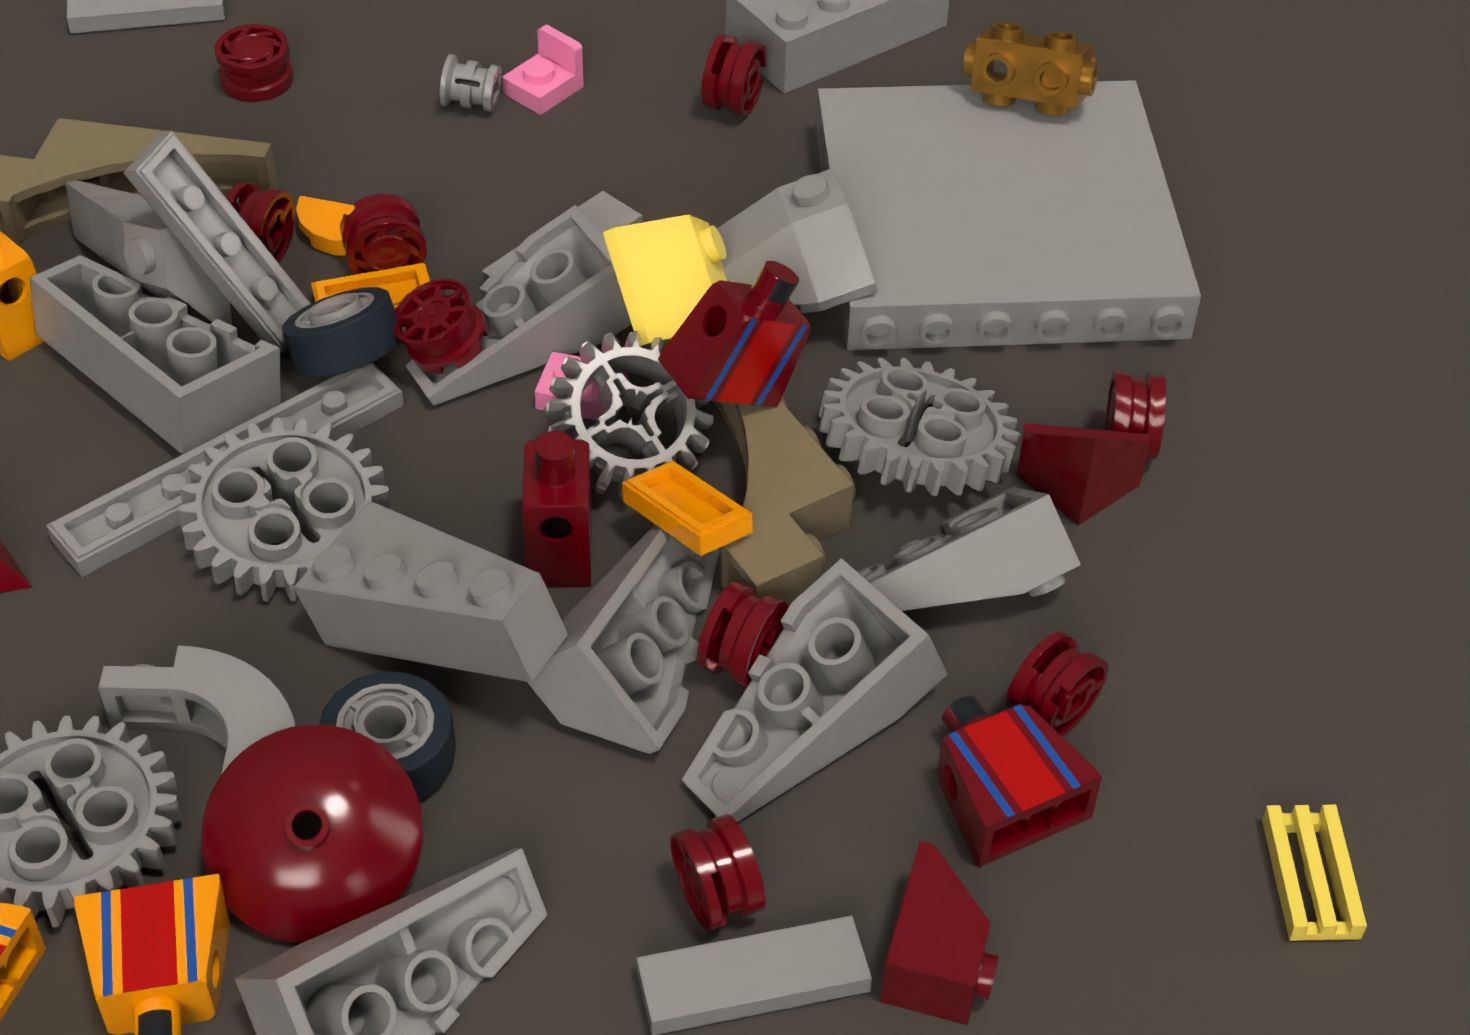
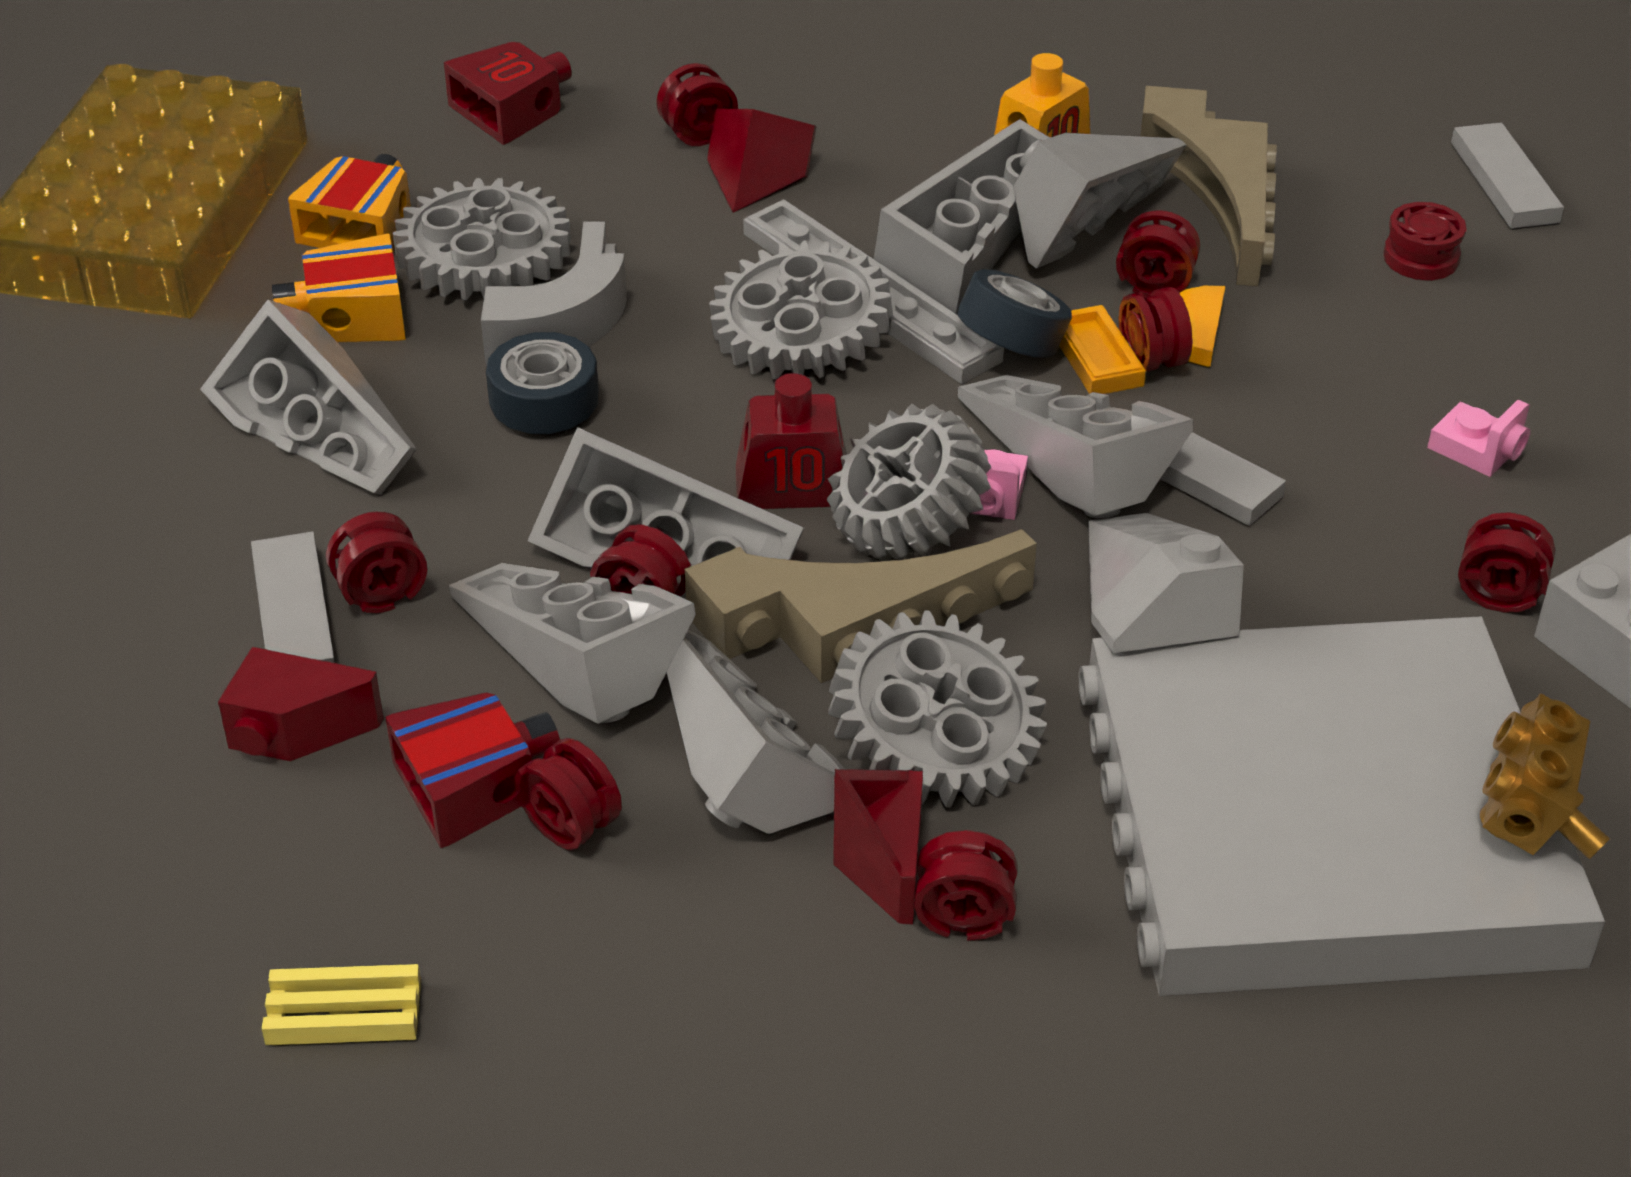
camera: 90 degrees right, 5 degrees down
light grey tile [123,131,311,353] -> none
dark red dish [201,724,424,944] -> none
light grey wedge [293,501,568,683] -> none
dark red wheel [394,279,489,374] -> none
light grey bush [439,54,502,113] -> none
light yellow slope [603,214,732,352] -> none
light orange tile [622,461,753,556] -> none
dark red torso [658,261,810,407] -> none

